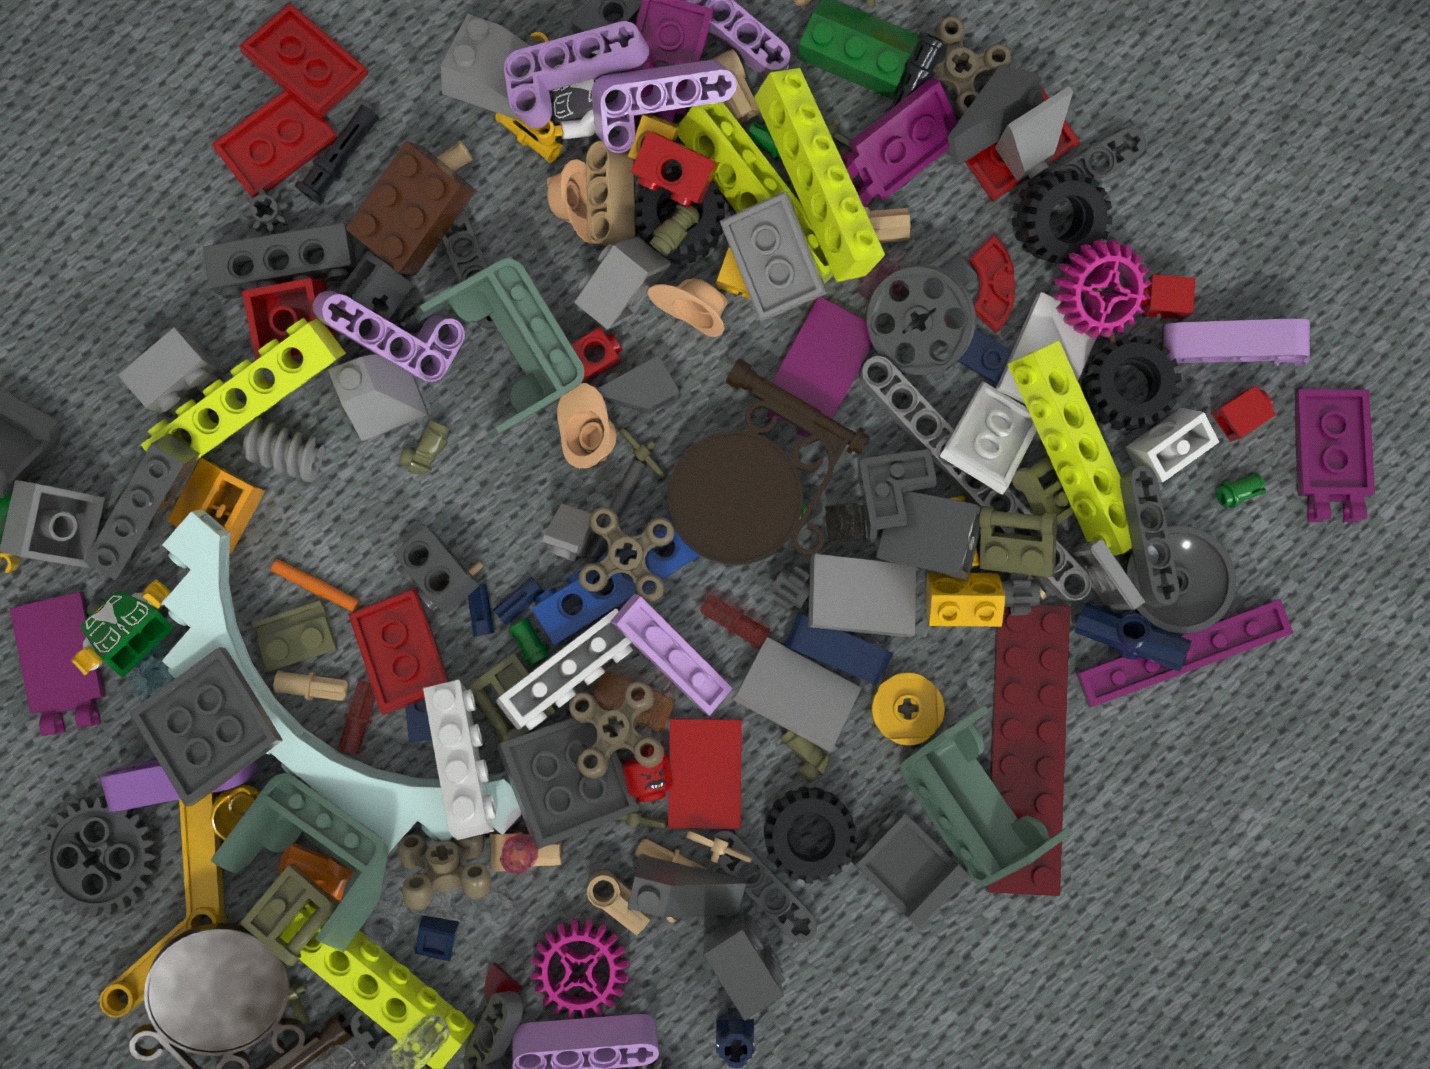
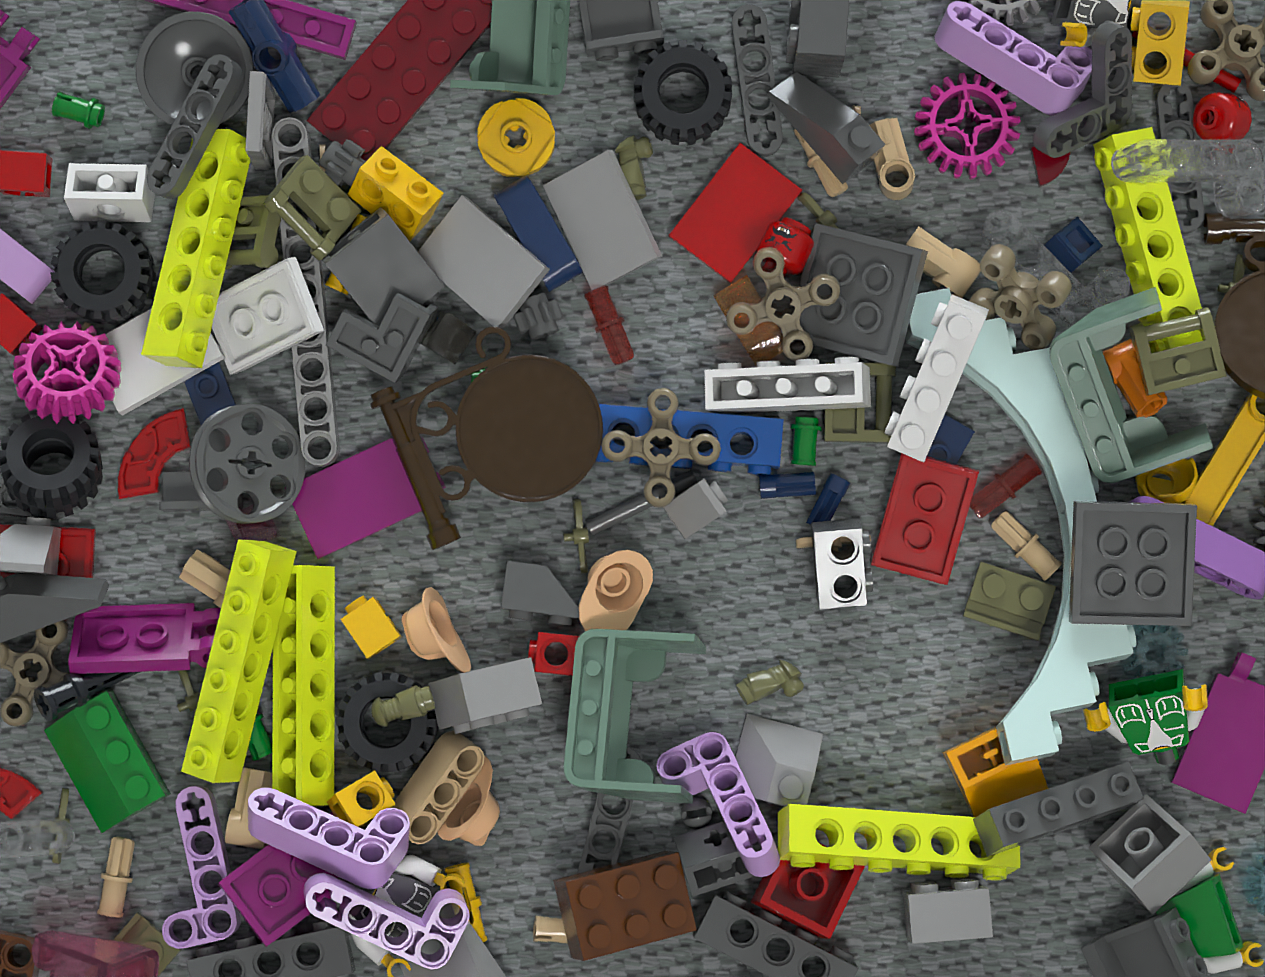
camera: 135 degrees left, 0 degrees up
light grey piece [242,418,326,482] -> none
orange piece [271,559,360,612] -> none
clear pink bush [500,835,538,875] -> none
lavender plate [610,594,733,716] -> none
red brick [630,131,719,207] -> none
tan piece [686,831,753,863] -> none
light grey tile [720,191,828,322] -> none

